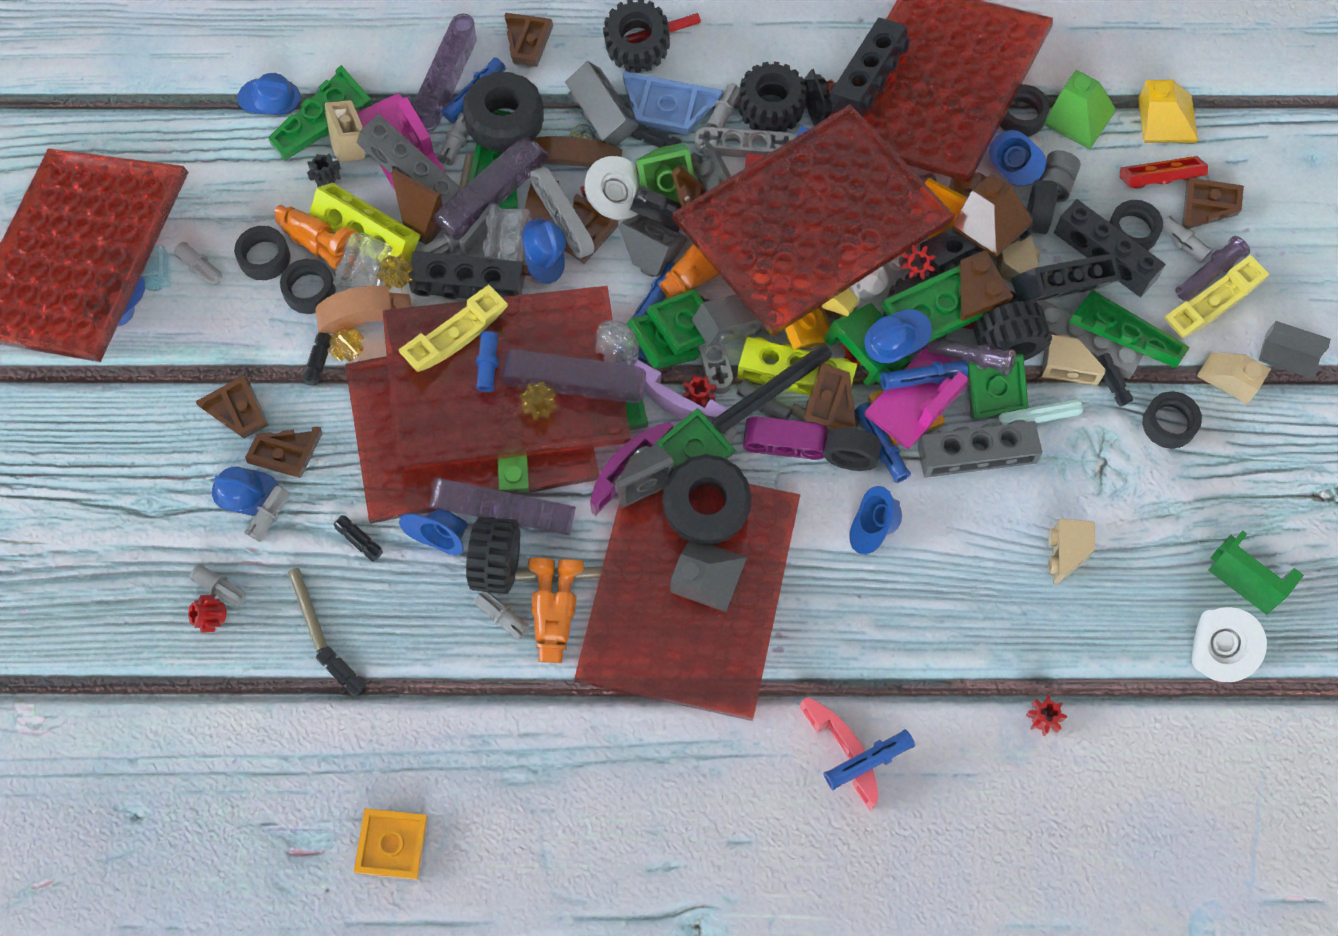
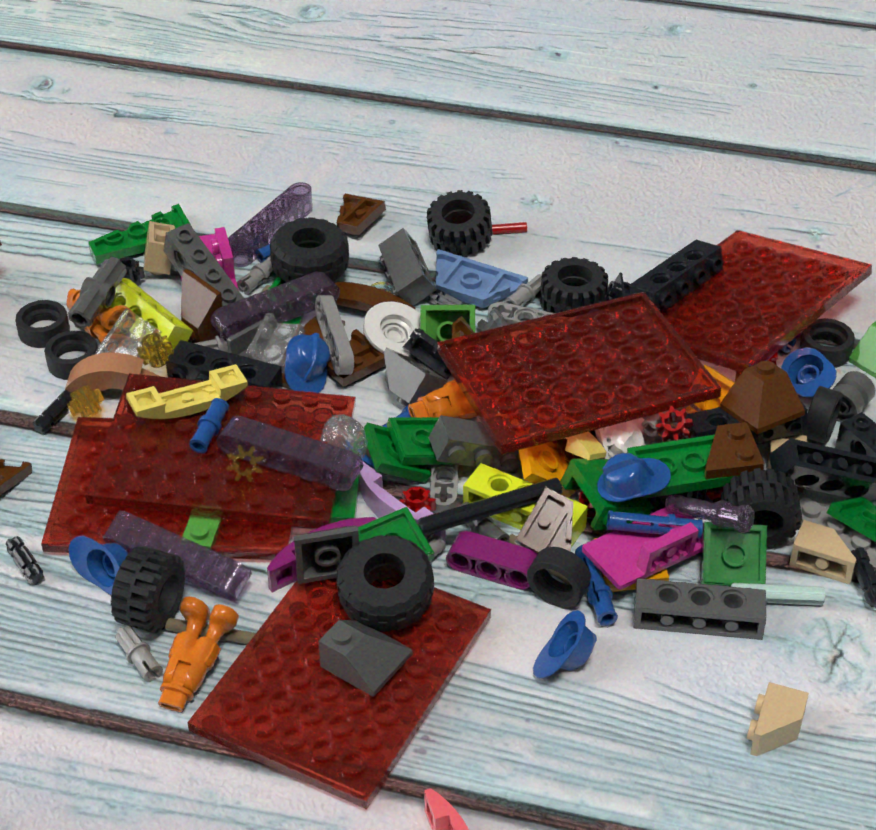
camera: 15 degrees right, 25 degrees down
blue piece [238,73,300,115] -> none
none -> dark grey piece [68,257,127,329]

